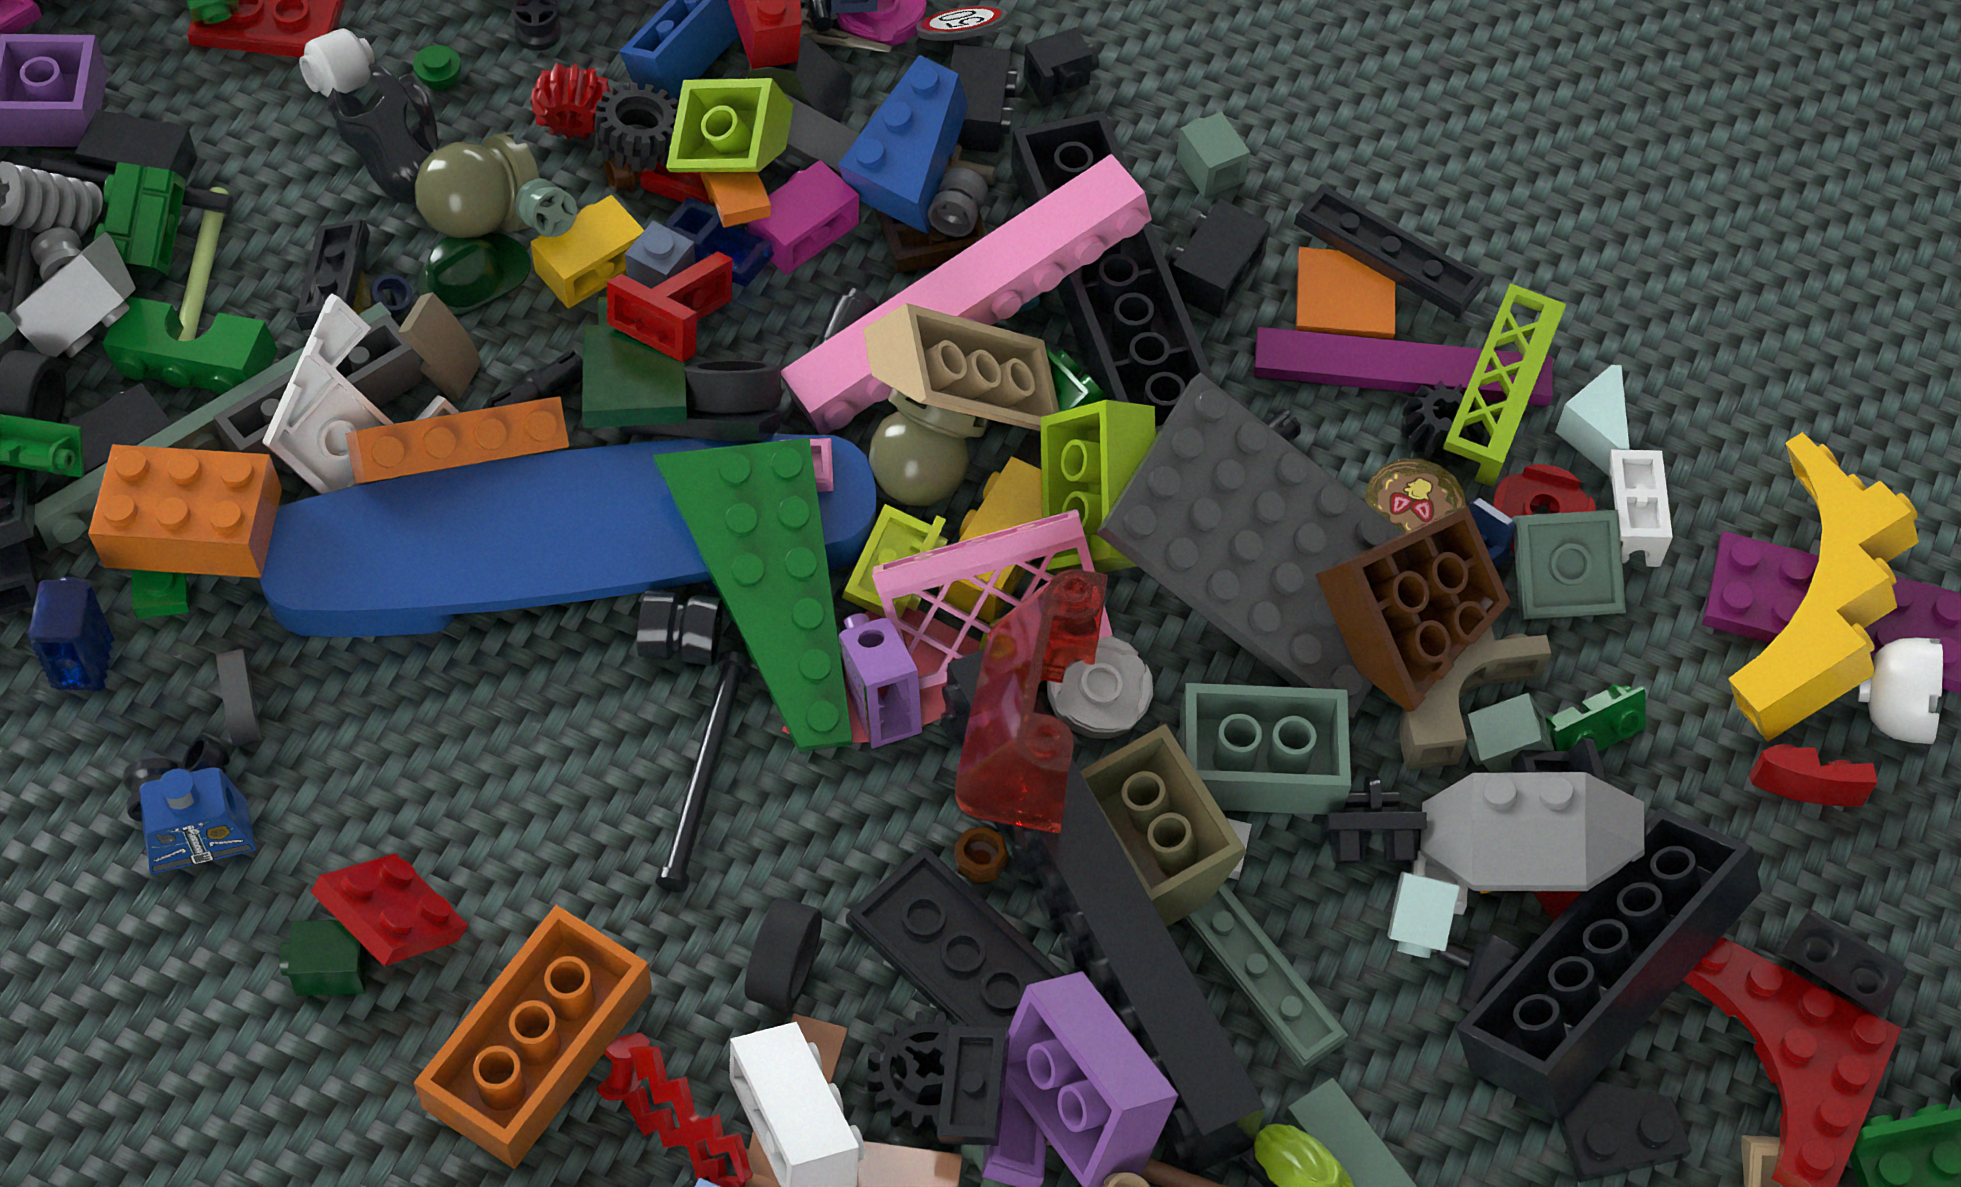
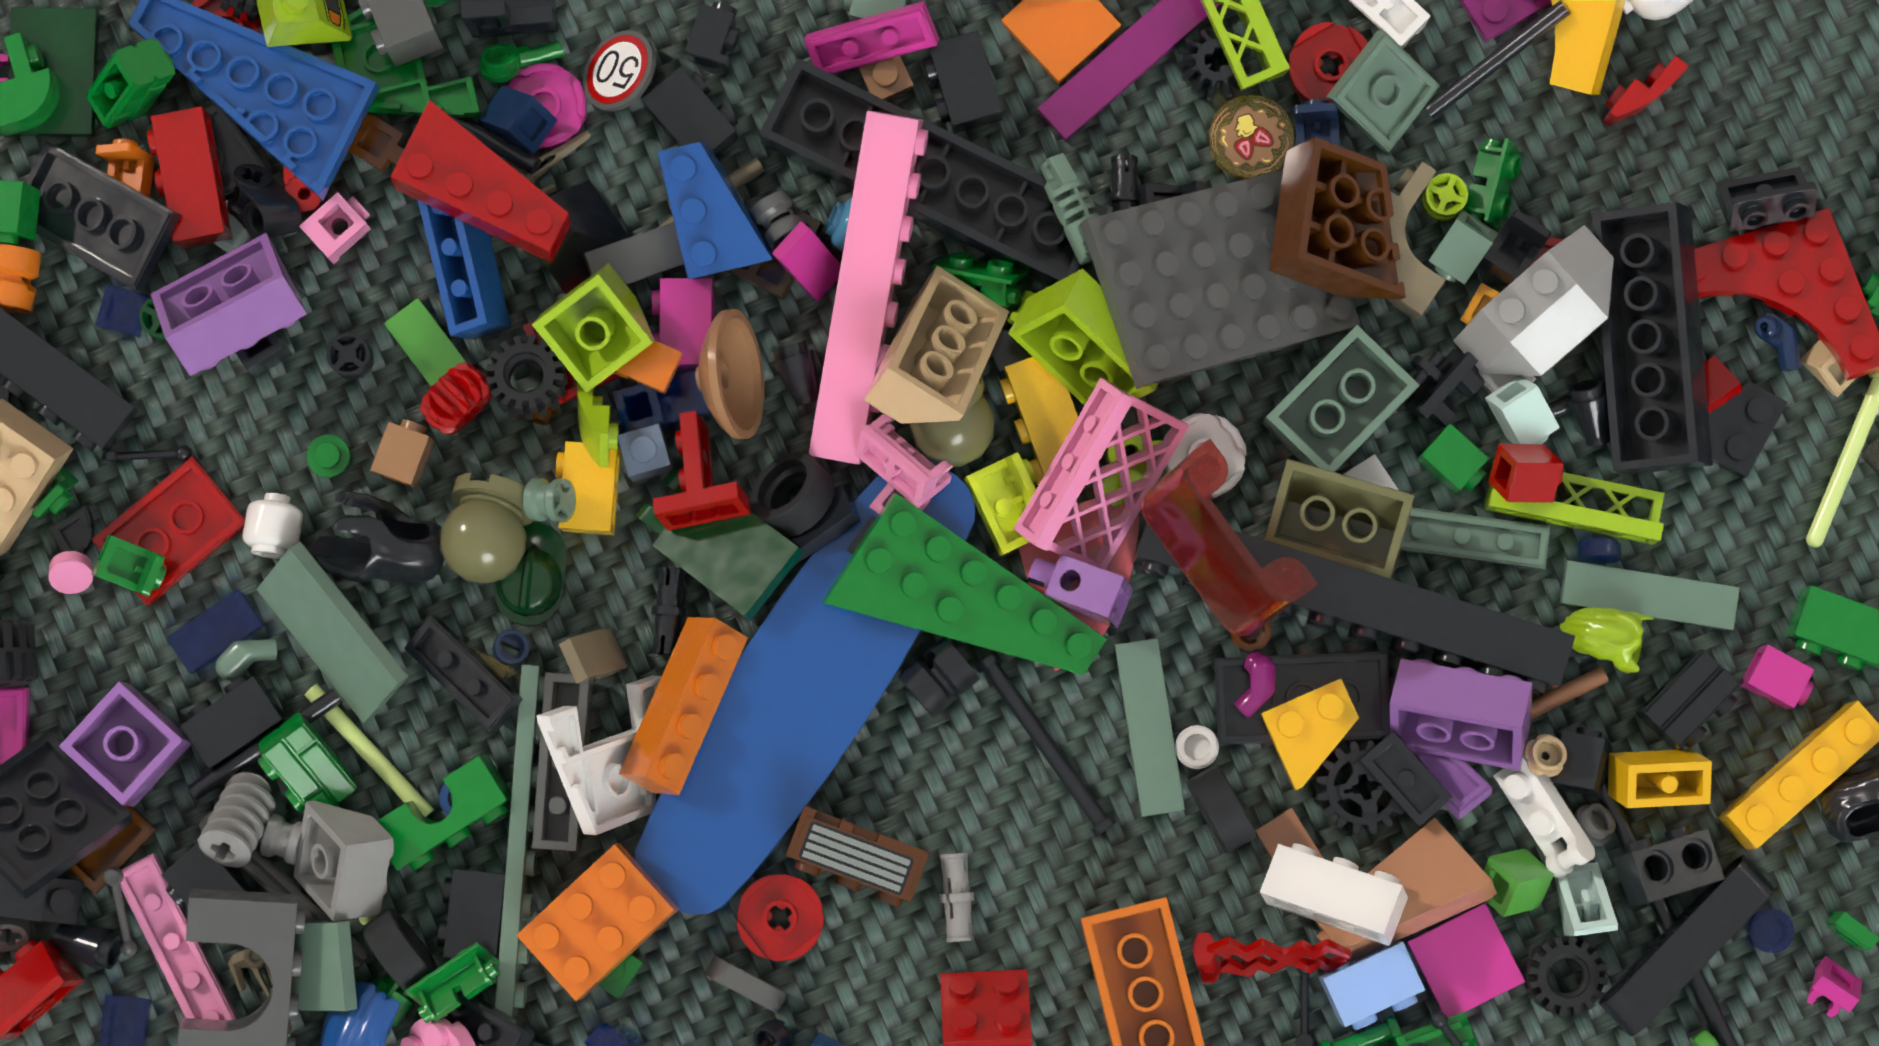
camera: 40 degrees left, 25 degrees up
none -> clear blue tile [166,589,265,674]
none -> sand green arm [215,639,277,680]
none -> sand green tile [256,542,408,723]
none -> medium nougat brick [370,419,435,489]
none -> bright green tile [383,298,468,386]
none -> lime slope [577,382,619,467]
none -> medium nougat dish [695,309,765,440]
none -> red plate [737,874,824,961]
none -> dark pink tile [772,222,841,302]
none -> wedge [786,806,930,907]
none -> dark pink tile [804,1,939,74]
none -> bright pink hinge [855,414,953,508]
none -> medium nougat plate [857,56,914,101]
none -> light grey pin [940,853,975,942]
none -> sand green hinge [1041,153,1099,265]
none -> sand green tile [1114,638,1185,817]
none -> white tile [1175,725,1219,769]
none -> magenta arm [1234,652,1275,719]
none -> yellow wing [1260,678,1359,791]
none -> green brick [1416,423,1489,495]
none -> lime wheel [1421,173,1468,222]
none -> black bar [1424,0,1571,119]
none -> lime fence [1483,459,1665,545]
none -> red brick [1488,443,1564,503]
none -> clear blue tile [1577,538,1621,564]
none -> red tile [1704,355,1743,414]
none -> dark blue arm [1754,314,1801,371]

